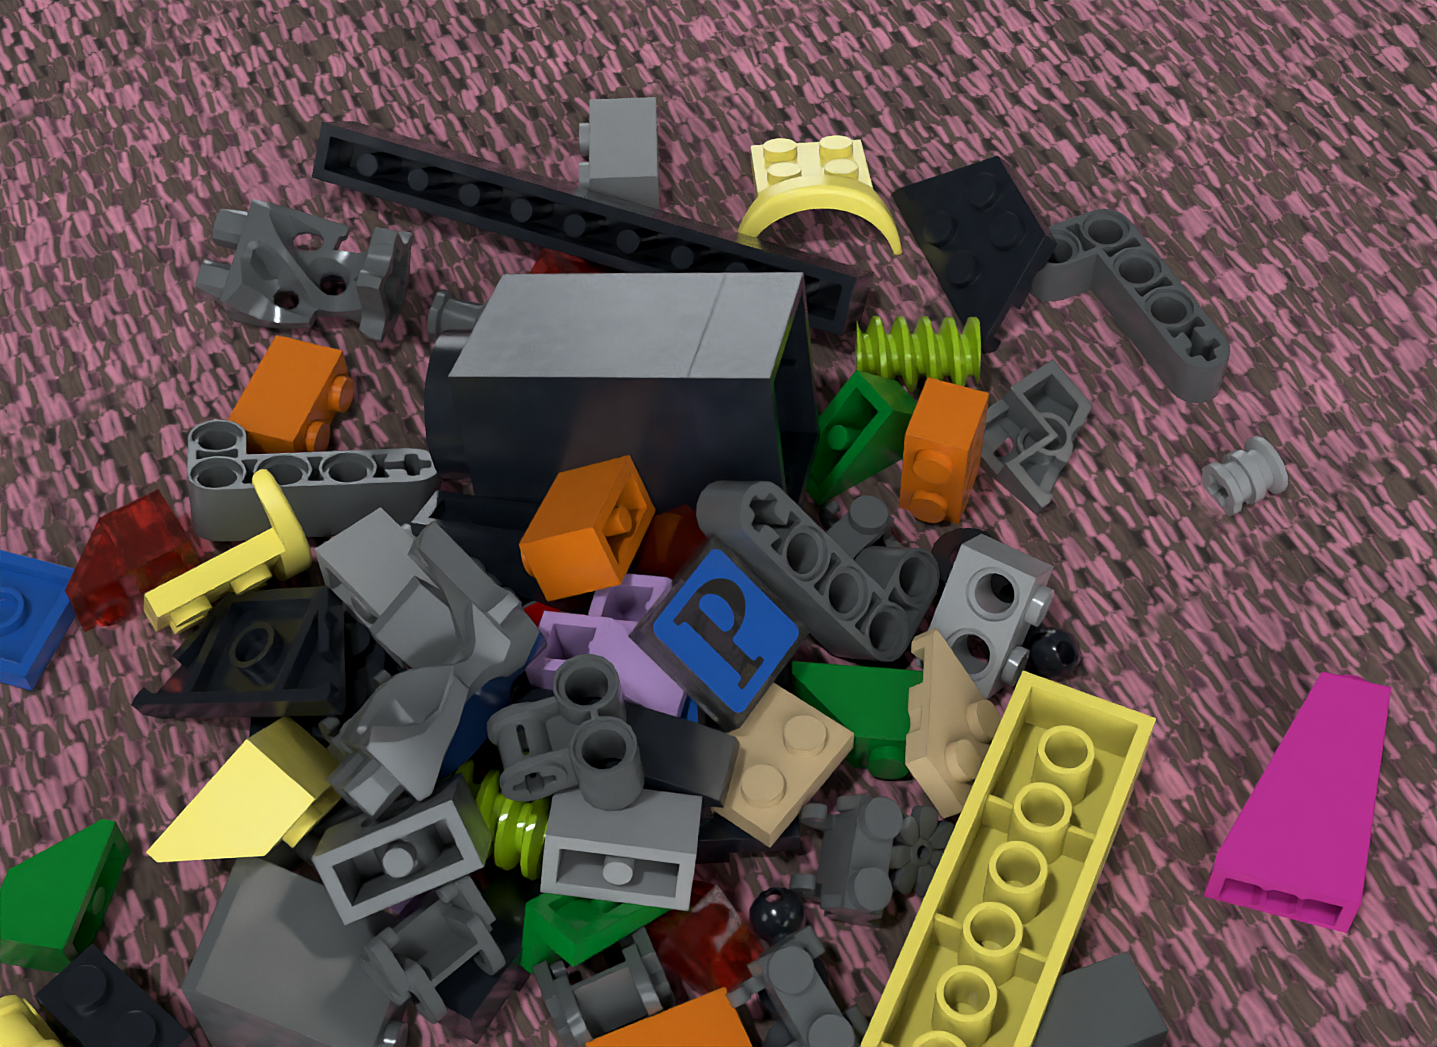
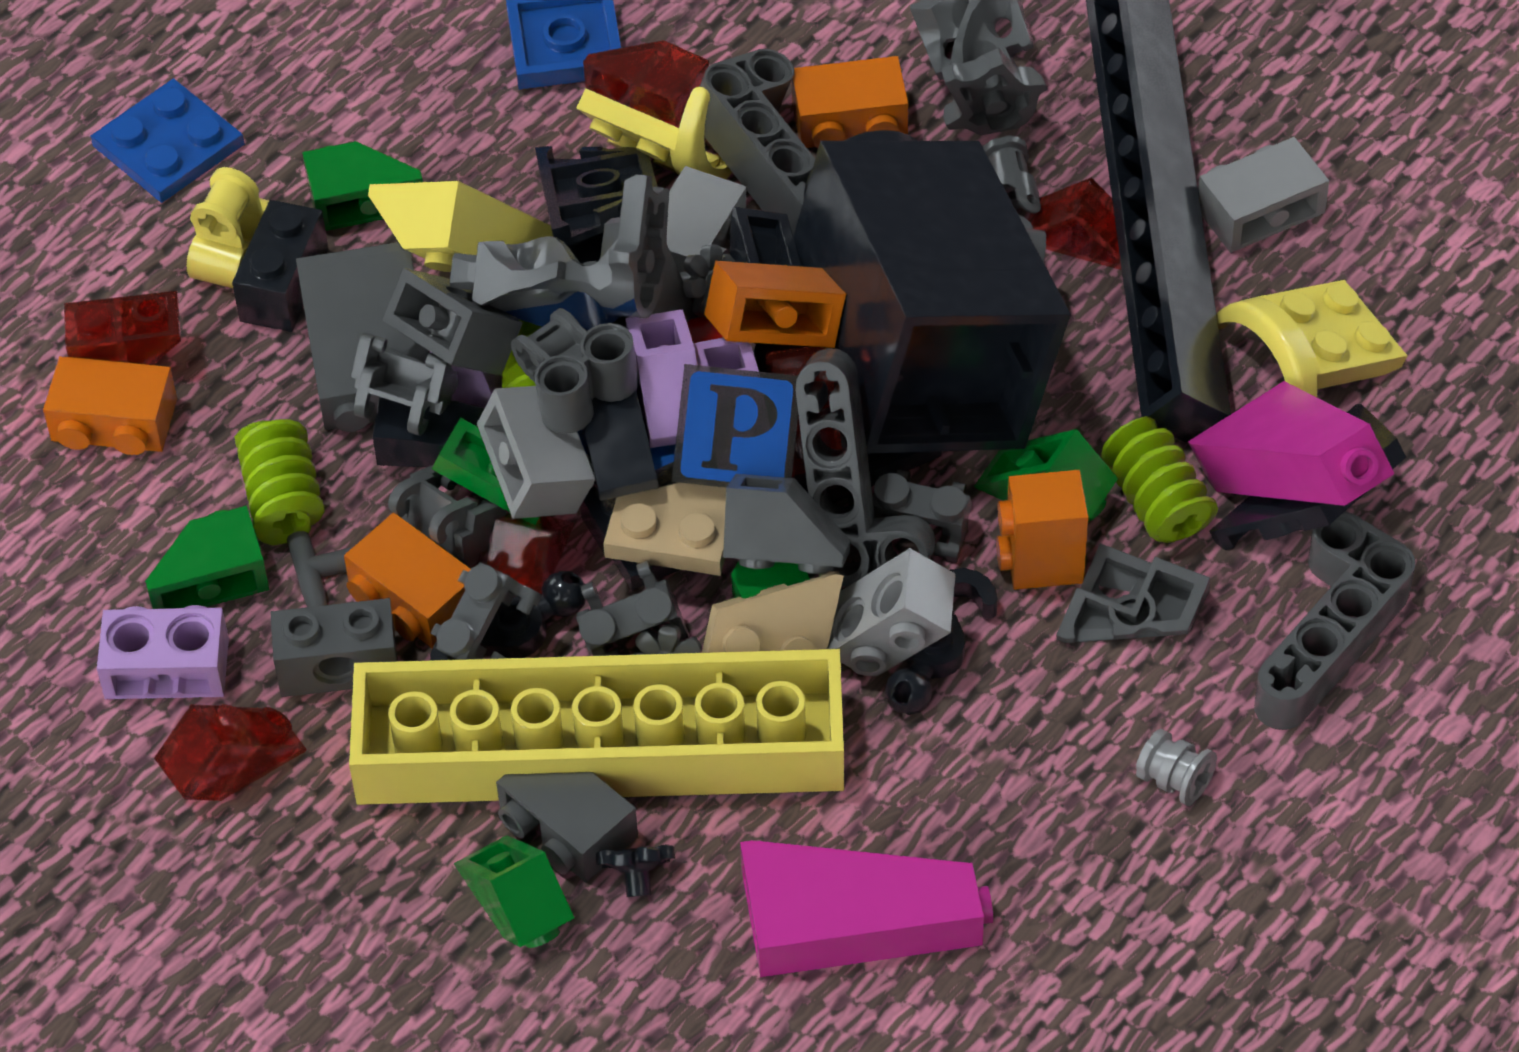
camera: 65 degrees right, 0 degrees up
none -> black plant [596,844,675,897]
none -> dark grey slope [723,474,851,574]
none -> dark pink slope [1188,381,1395,506]

